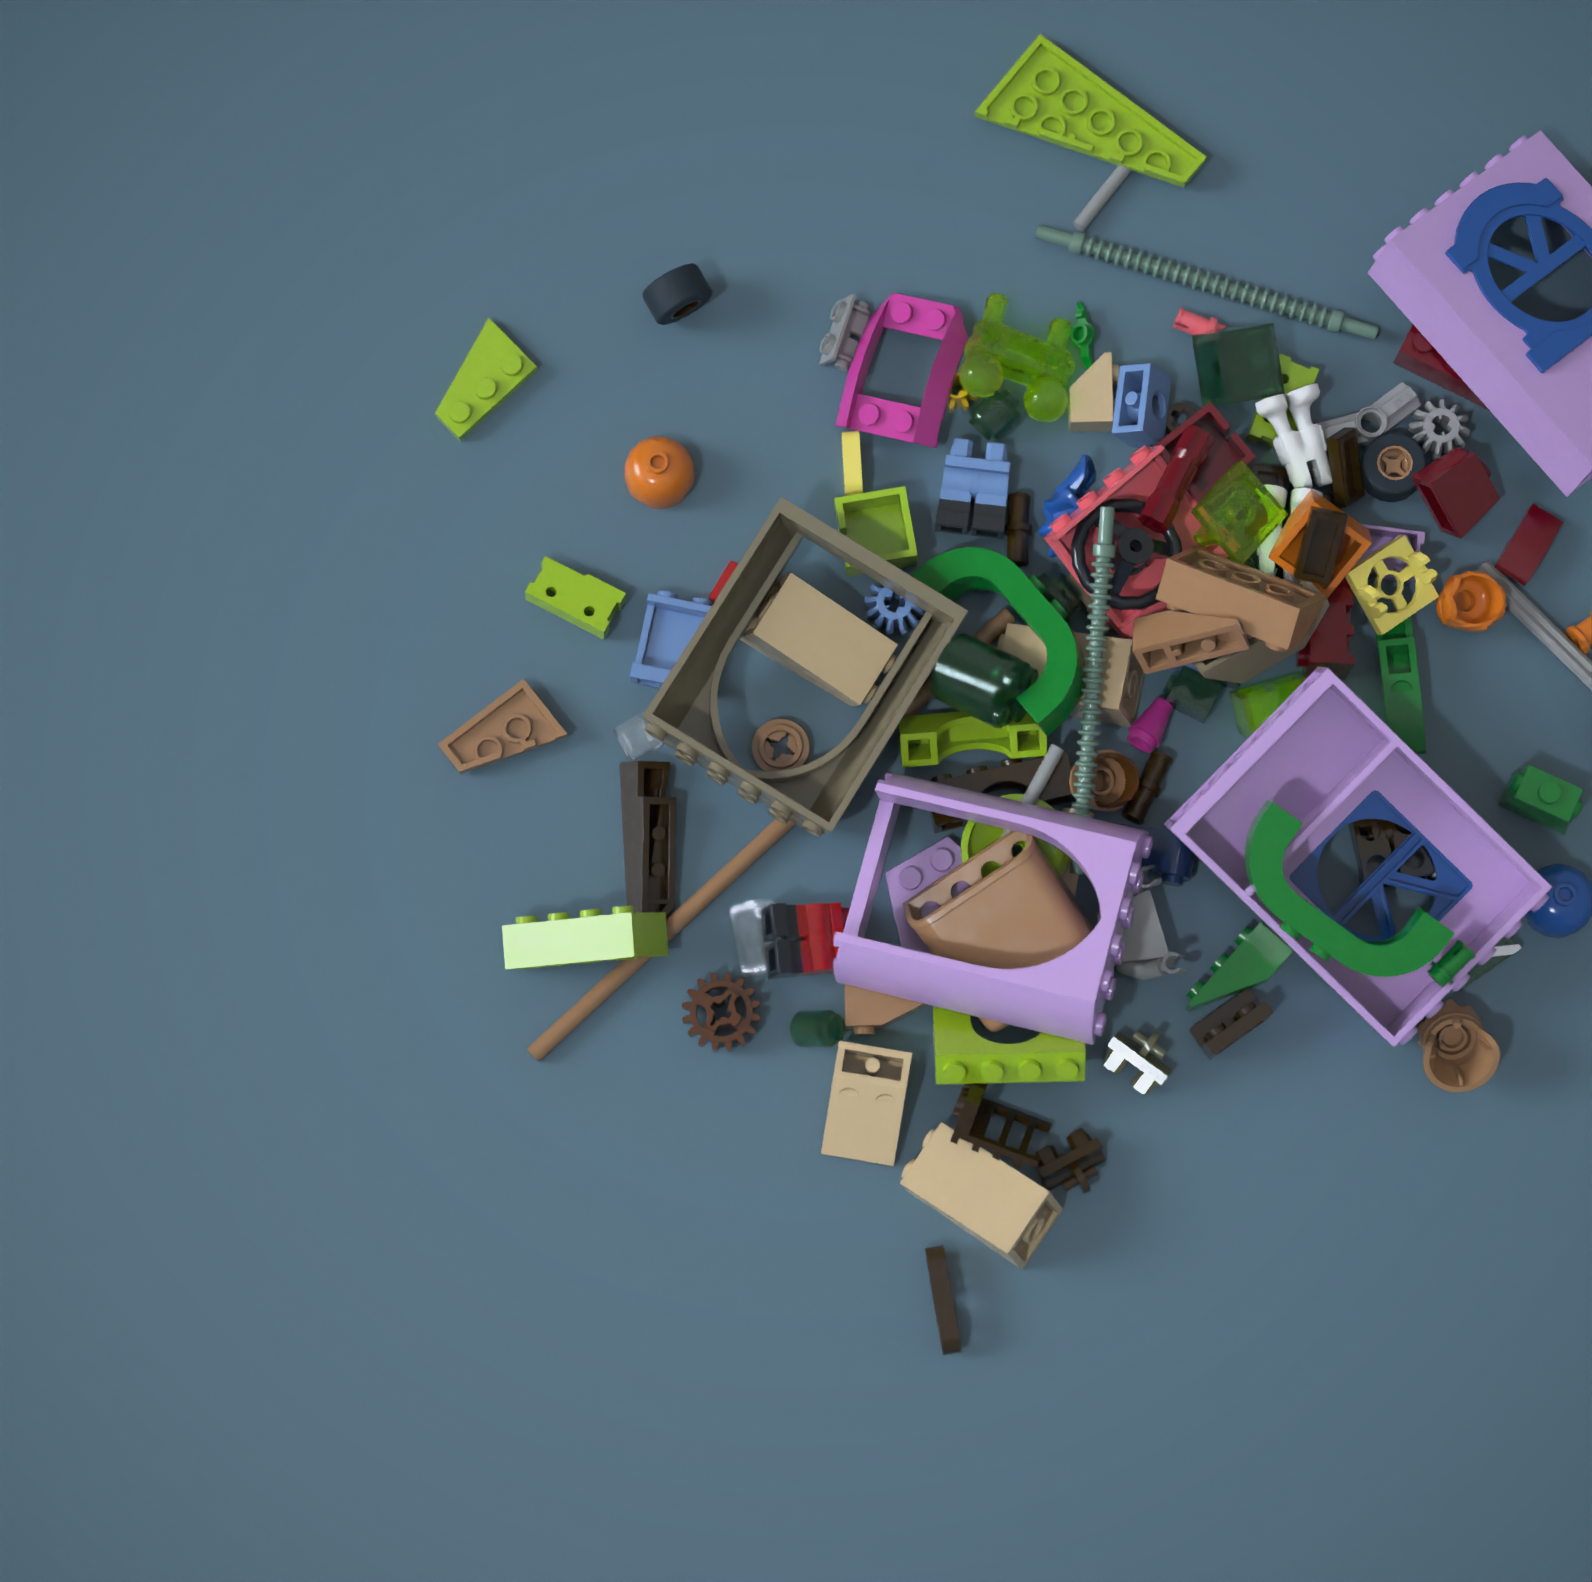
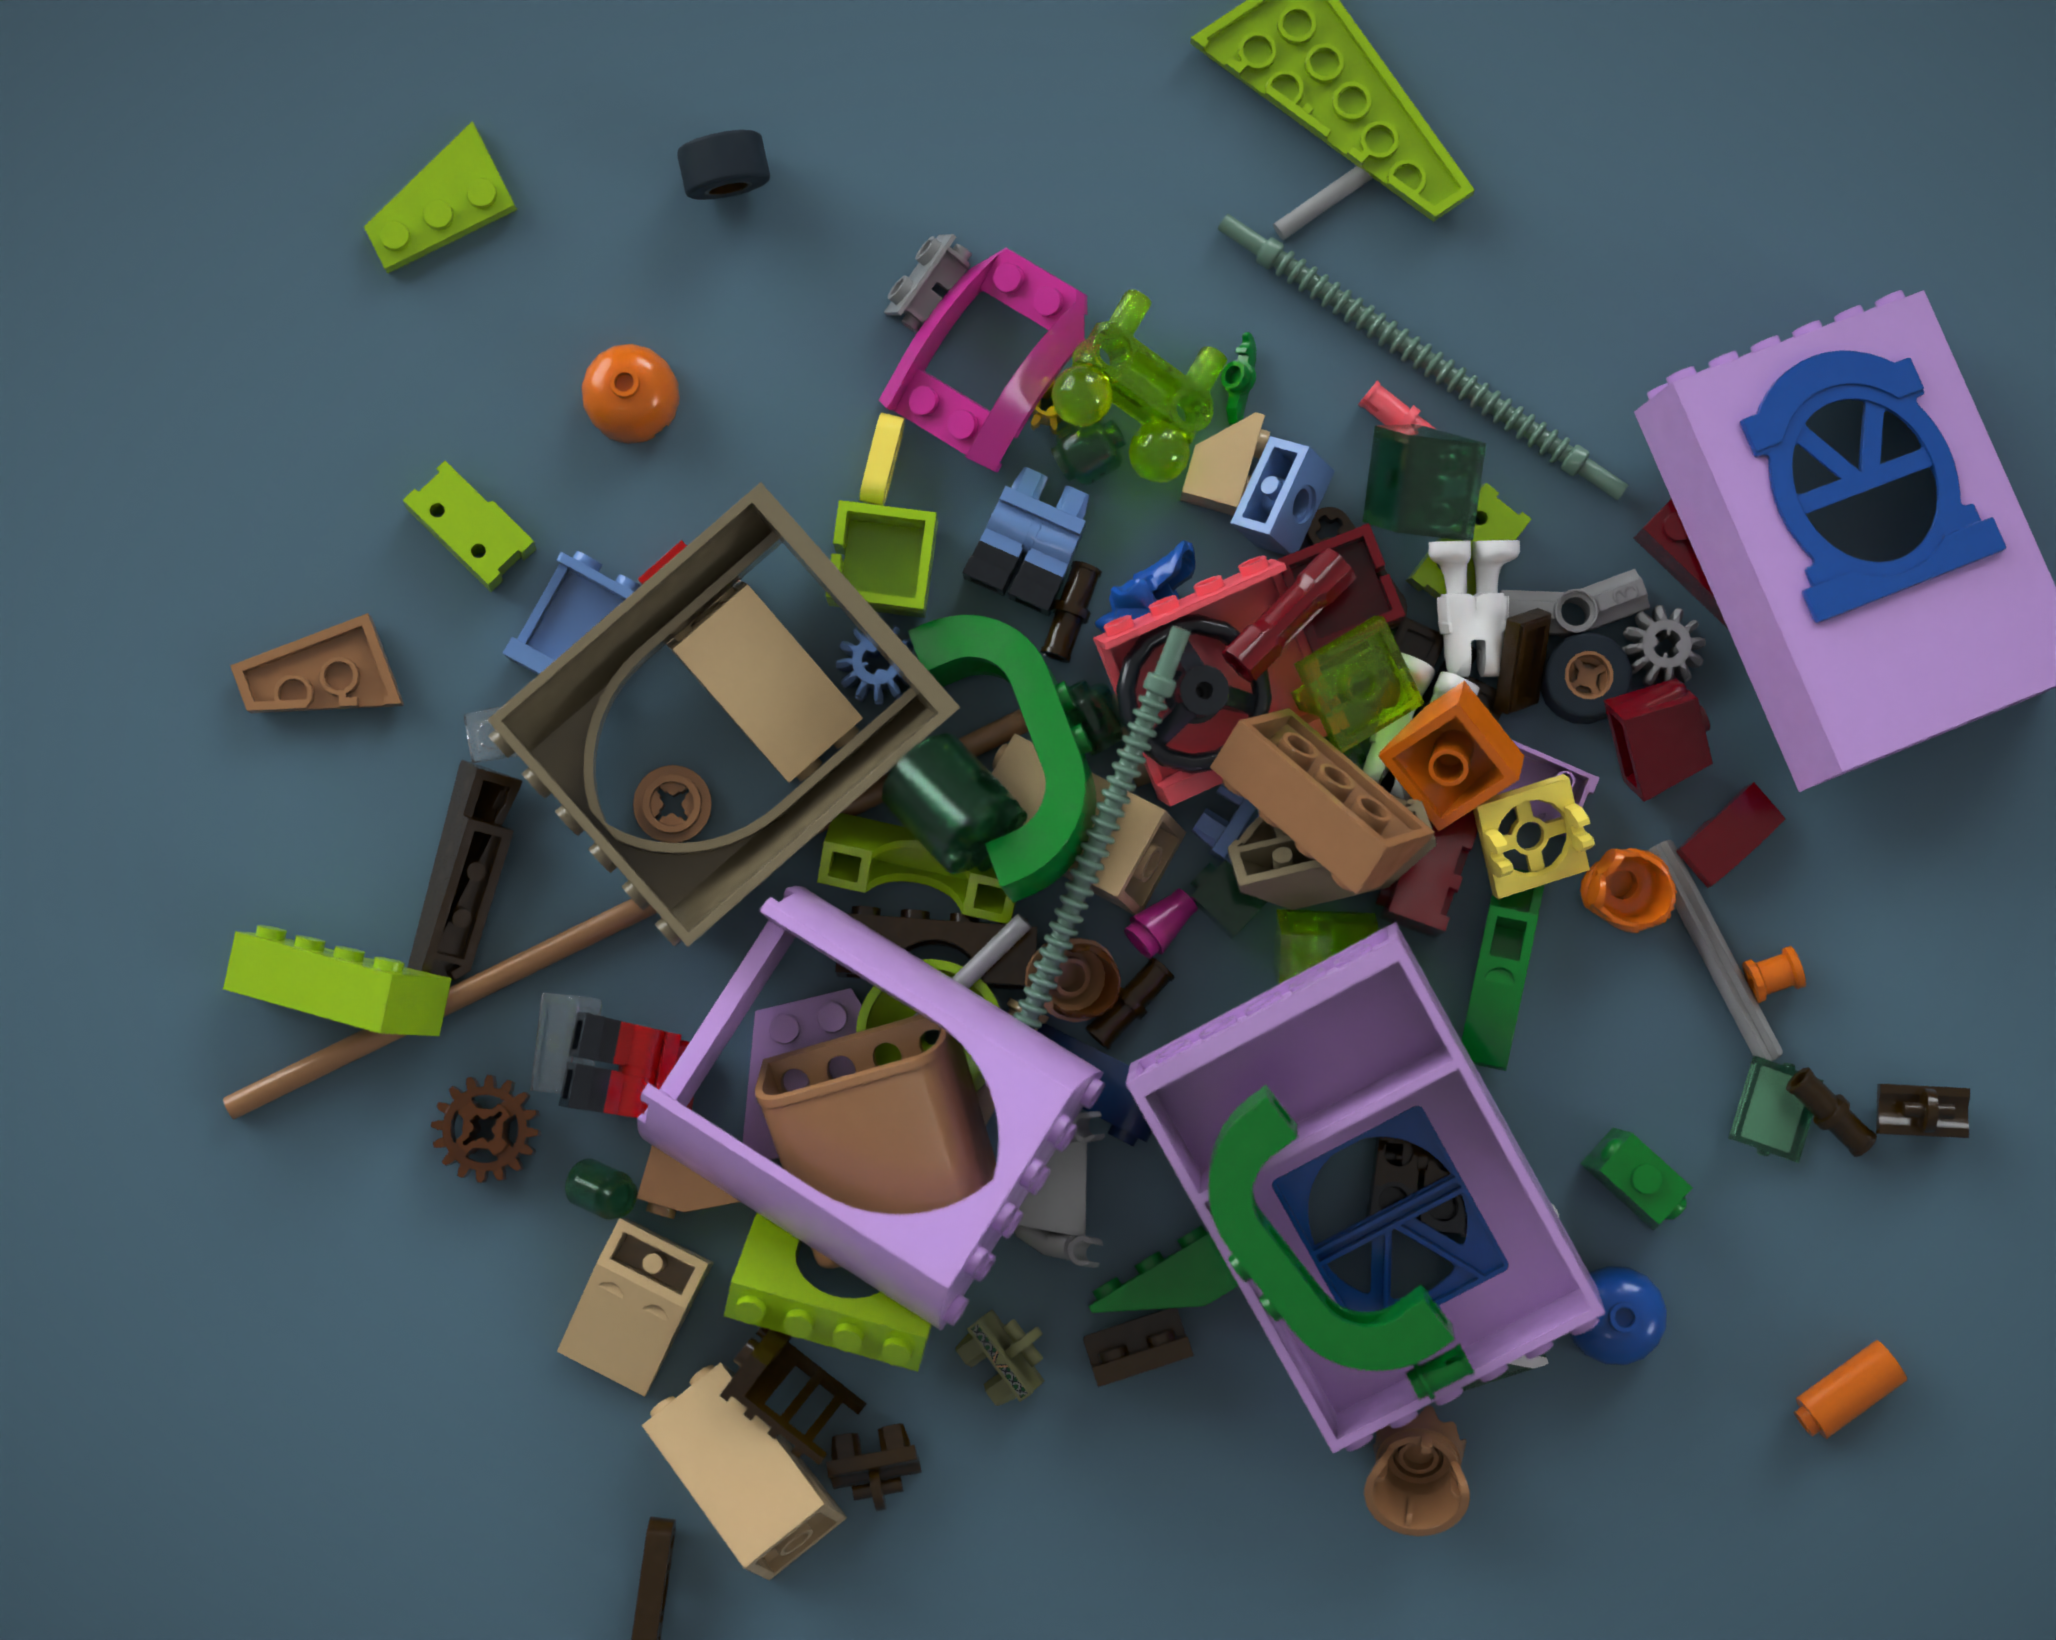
camera: 15 degrees right, 5 degrees up
medium nougat slope [1132,610,1250,675] -> none
dark brown tile [1293,506,1348,585] -> none

